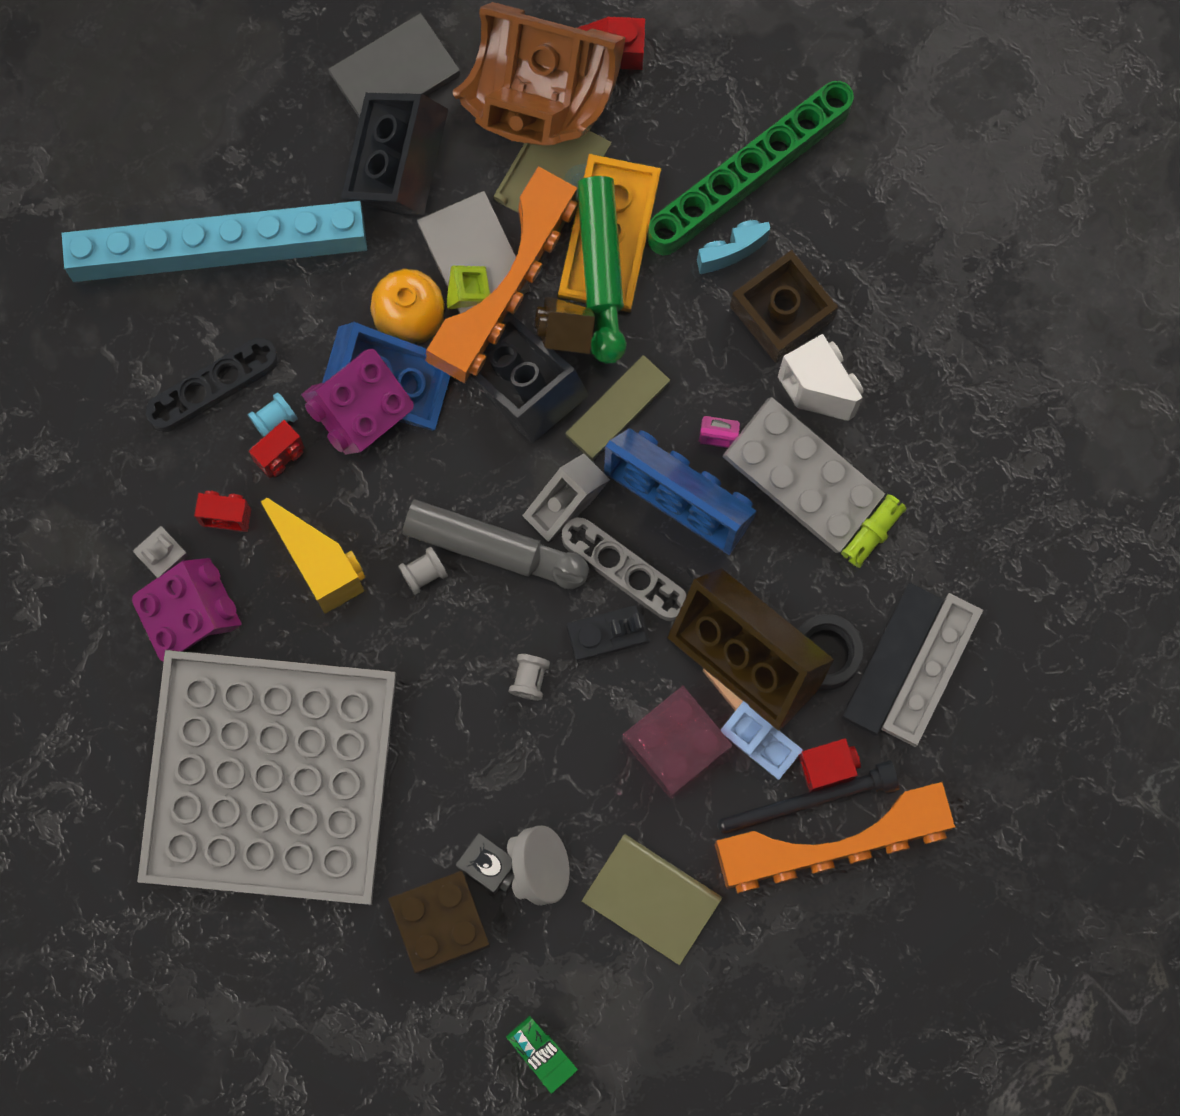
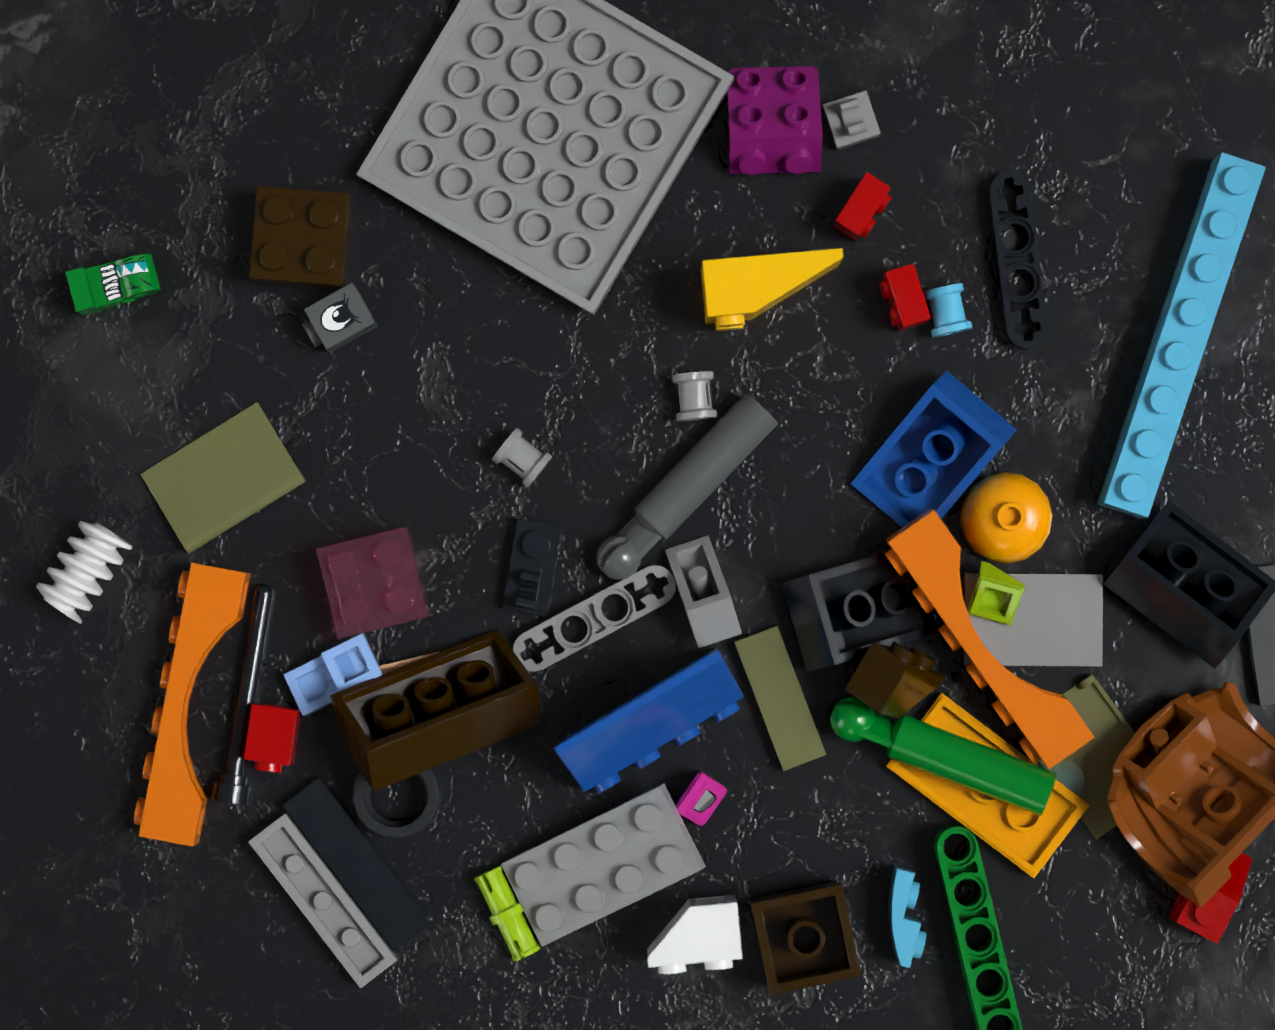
camera: 115 degrees right, 10 degrees up
magenta bracket [301,349,414,455] -> none
light grey tile [507,825,570,905] -> none
none -> white piece [36,521,133,623]

